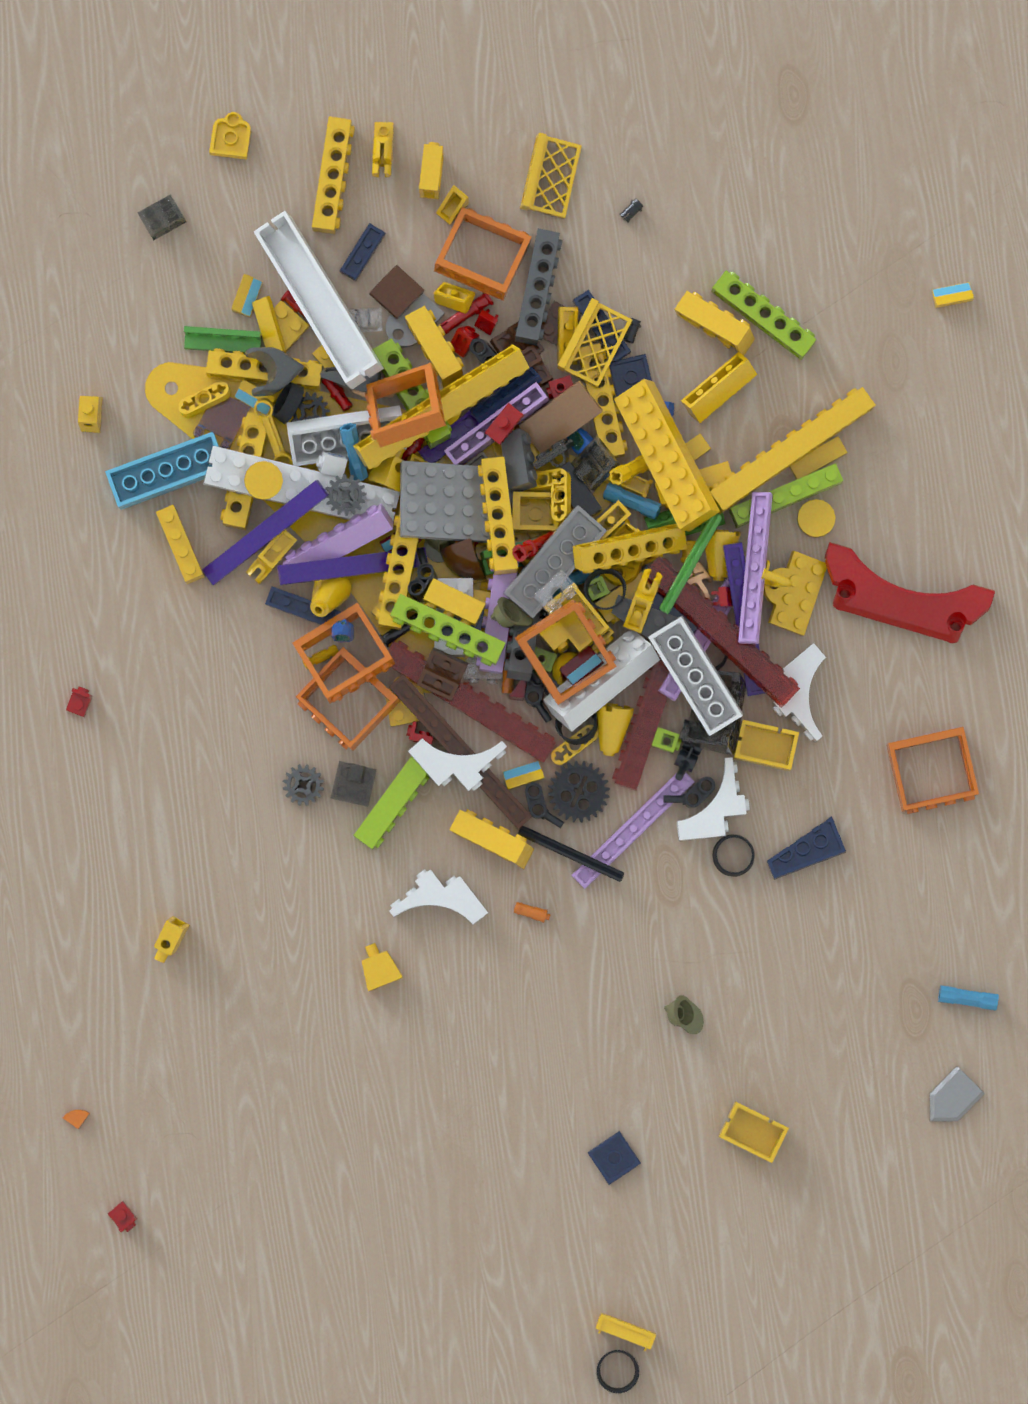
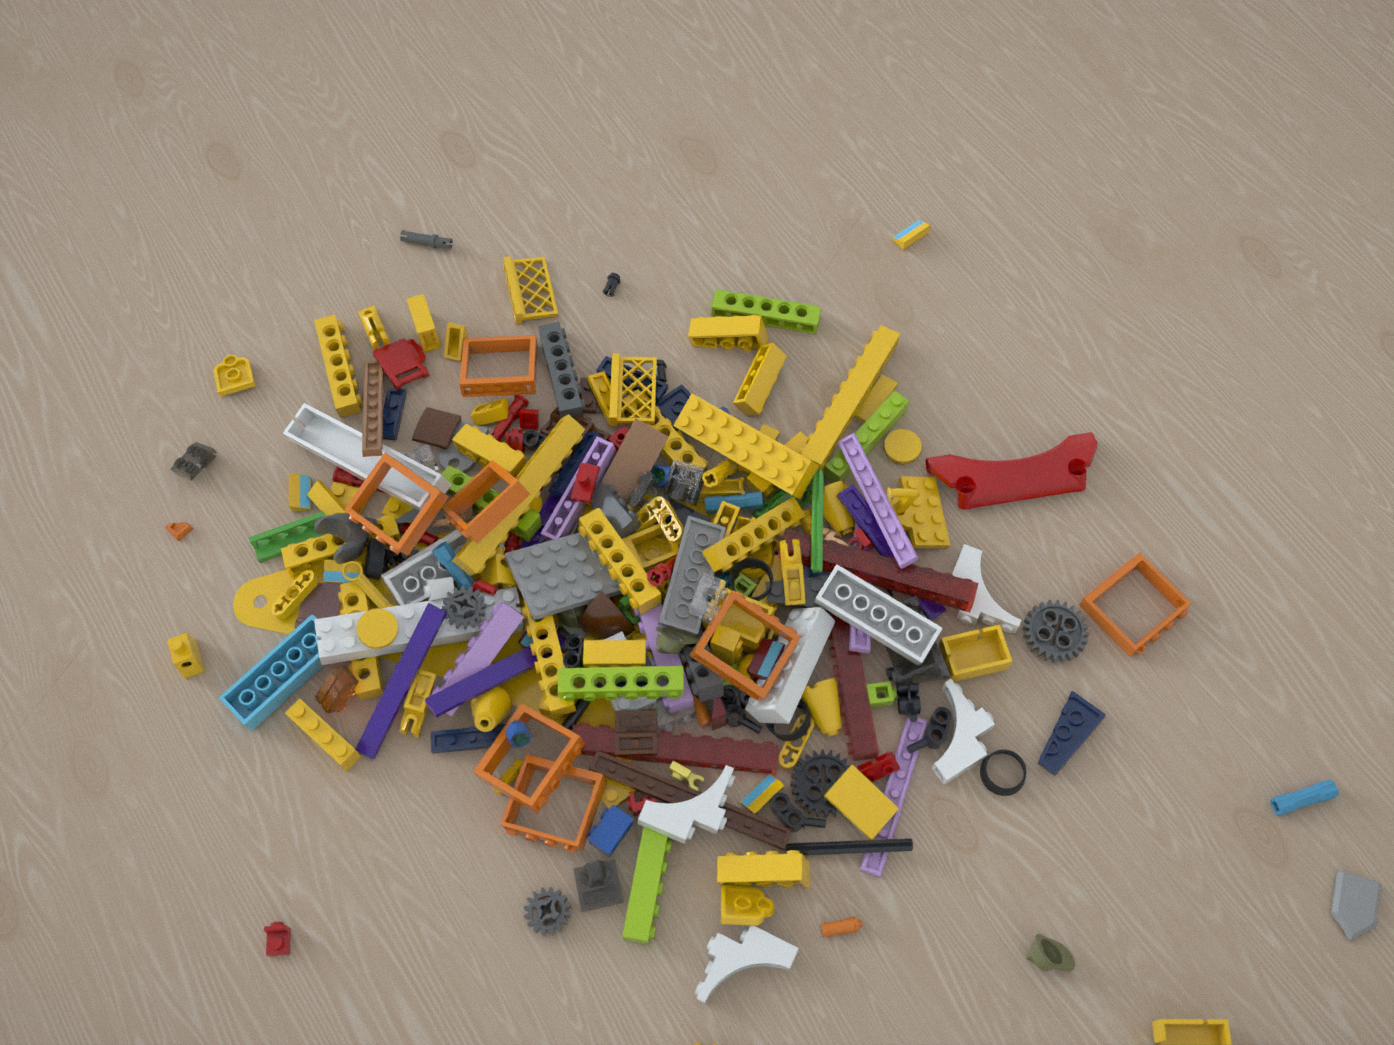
camera: 25 degrees left, 20 degrees down
none -> orange tile [165,522,193,541]
none -> clear orange brick [315,666,359,713]
none -> orange window [344,452,449,555]
none -> medium nougat tile [362,361,384,457]
none -> red piece [373,339,429,390]
none -> dark grey pin [400,230,453,250]
none -> red arm [472,579,498,596]
none -> blue brick [588,805,634,858]
none -> light yellow plate [669,761,704,791]
none -> yellow plate [721,885,775,926]
none -> yellow tile [824,765,899,840]
none -> red hinge [857,751,901,782]
none -> dark grey gear [1022,600,1090,663]

